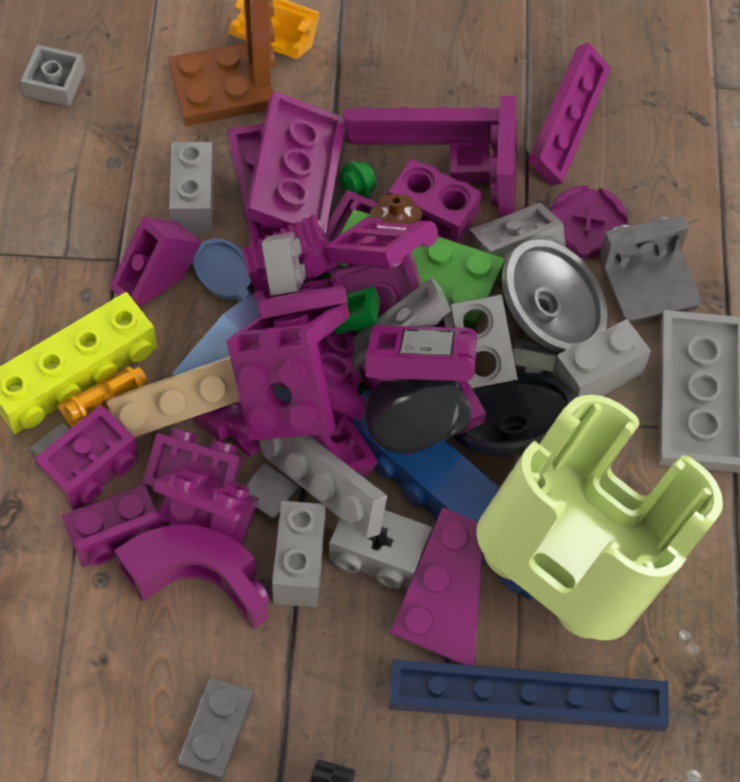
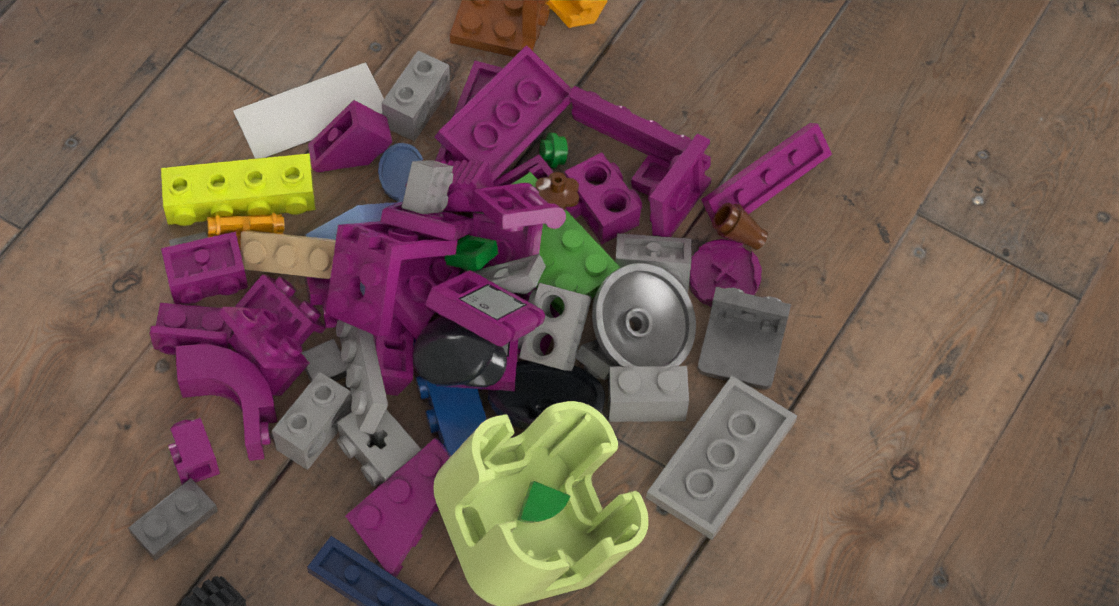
camera: 30 degrees right, 0 degrees up
none -> magenta brick [168,418,220,485]
none -> white sticker [233,62,384,159]
none -> green tile [517,481,571,523]
none -> reddish brown cone [712,203,768,250]

